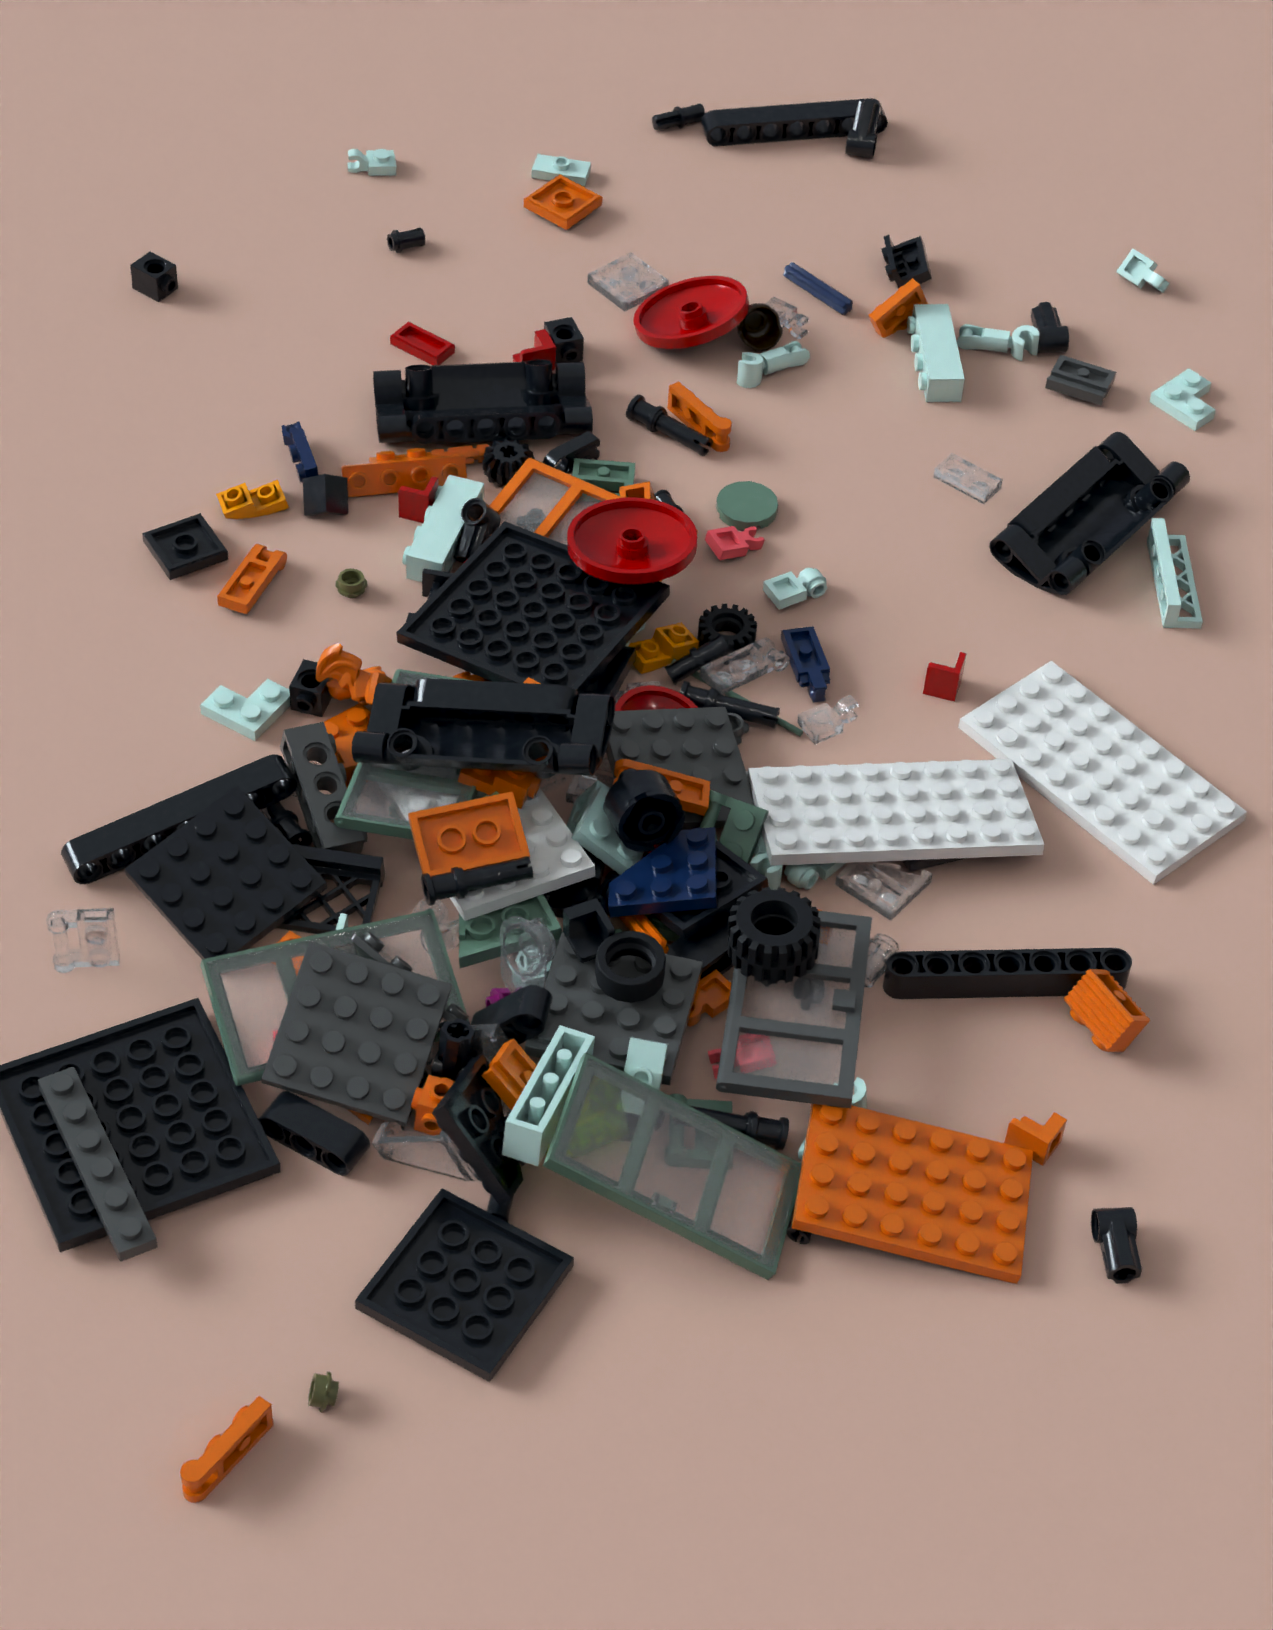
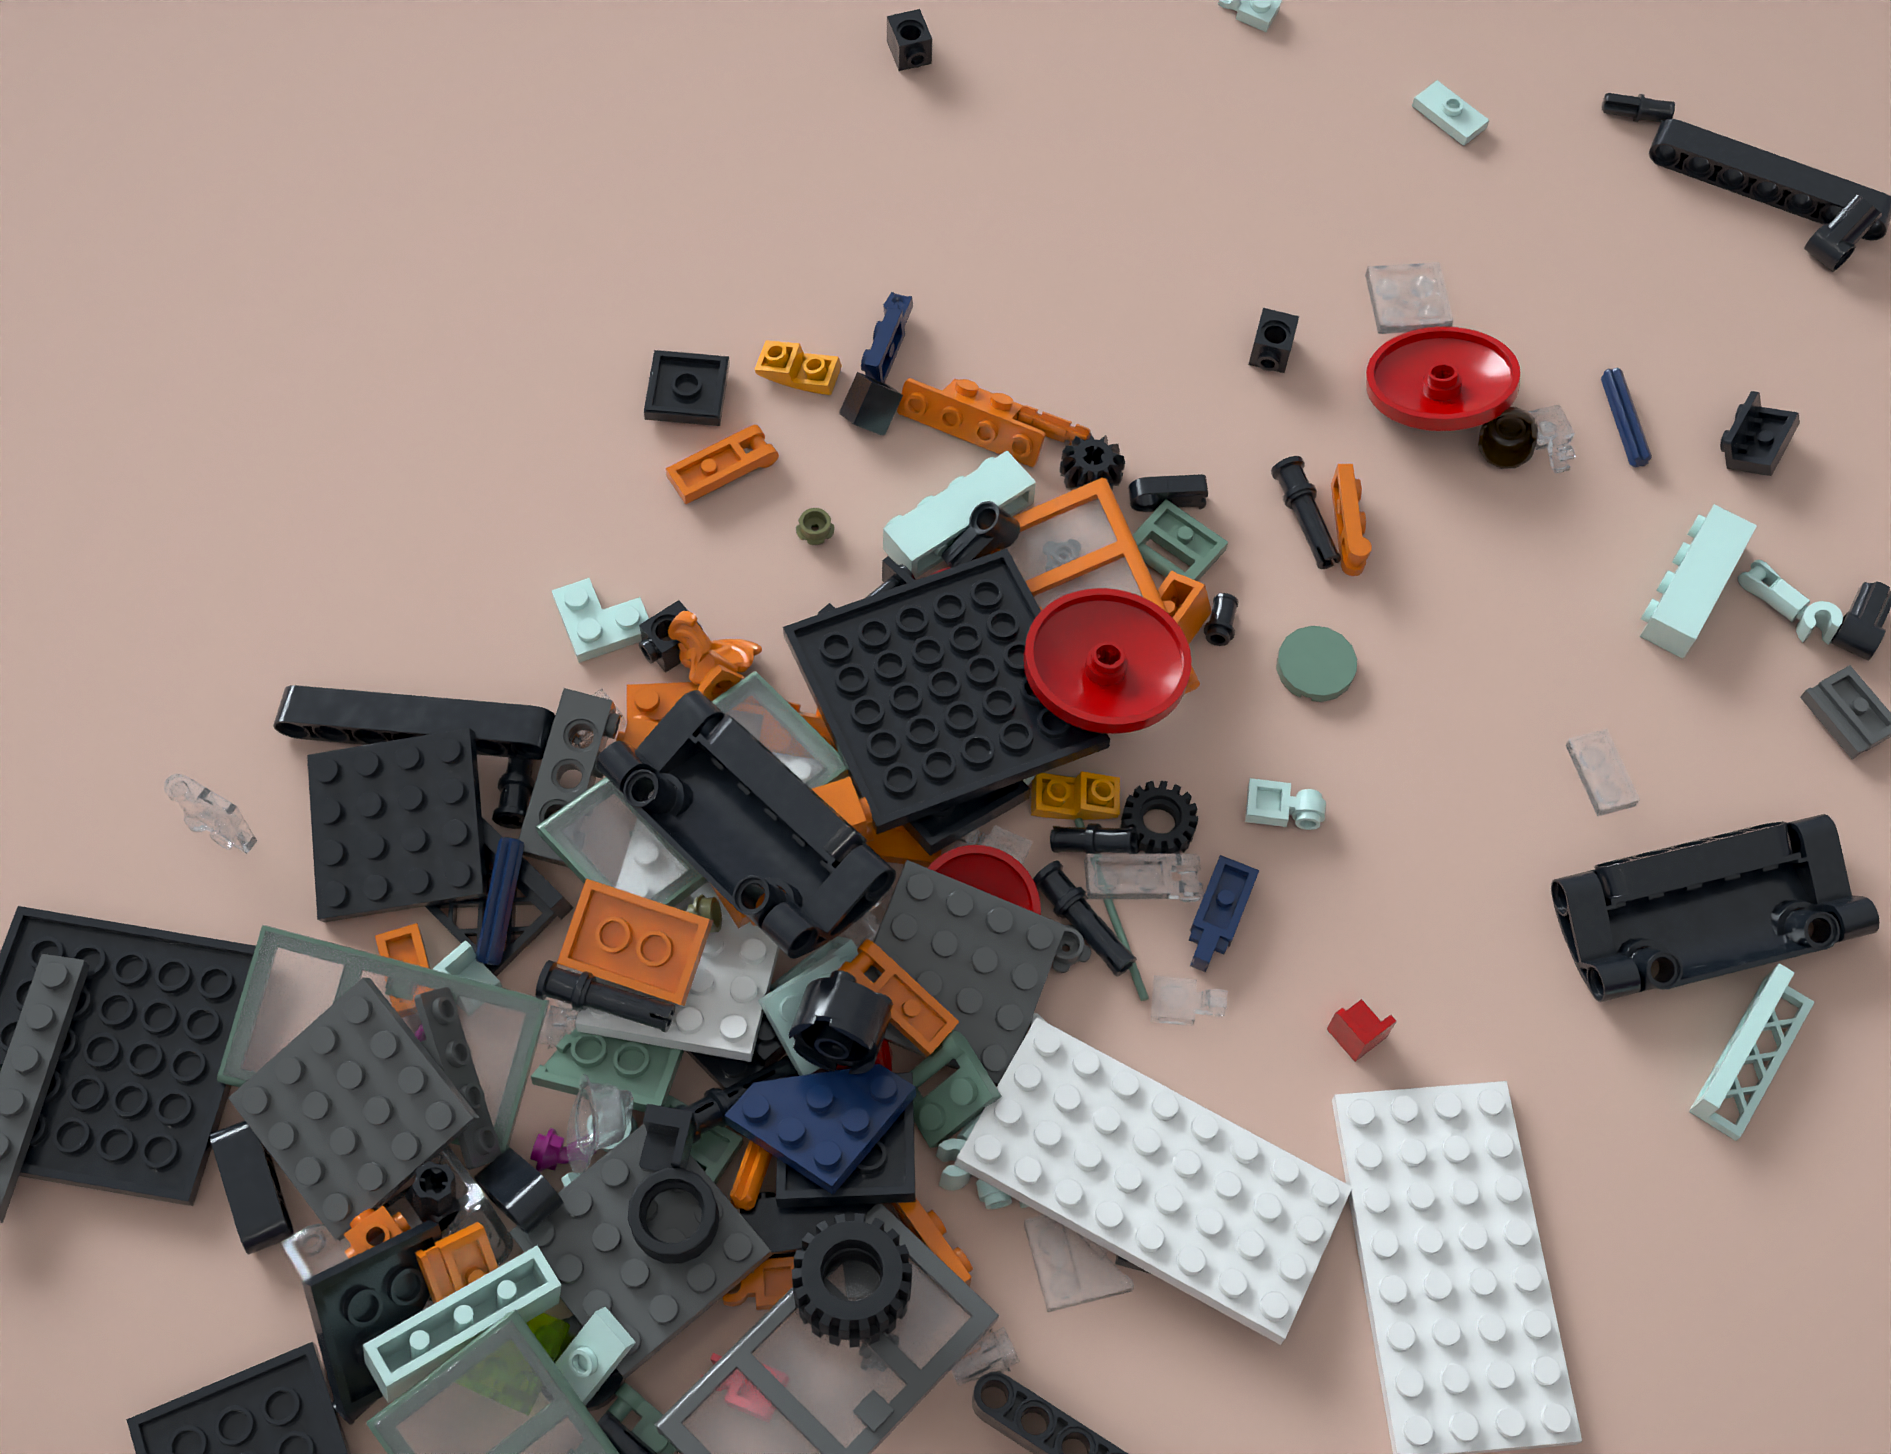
camera: 35 degrees right, 15 degrees up
black panel [373,359,593,444] -> none
black pin [387,227,426,253] -> none
red tile [390,321,455,365] -> none
red panel [398,476,439,523] -> none
red panel [513,329,556,371] -> none
orange plate [524,174,603,230] -> none
coral plate [705,526,765,560] -> none
light aqua piece [737,341,810,388] -> none
orange wing [868,278,928,338] -> none
none -> dark blue axle [475,837,524,965]

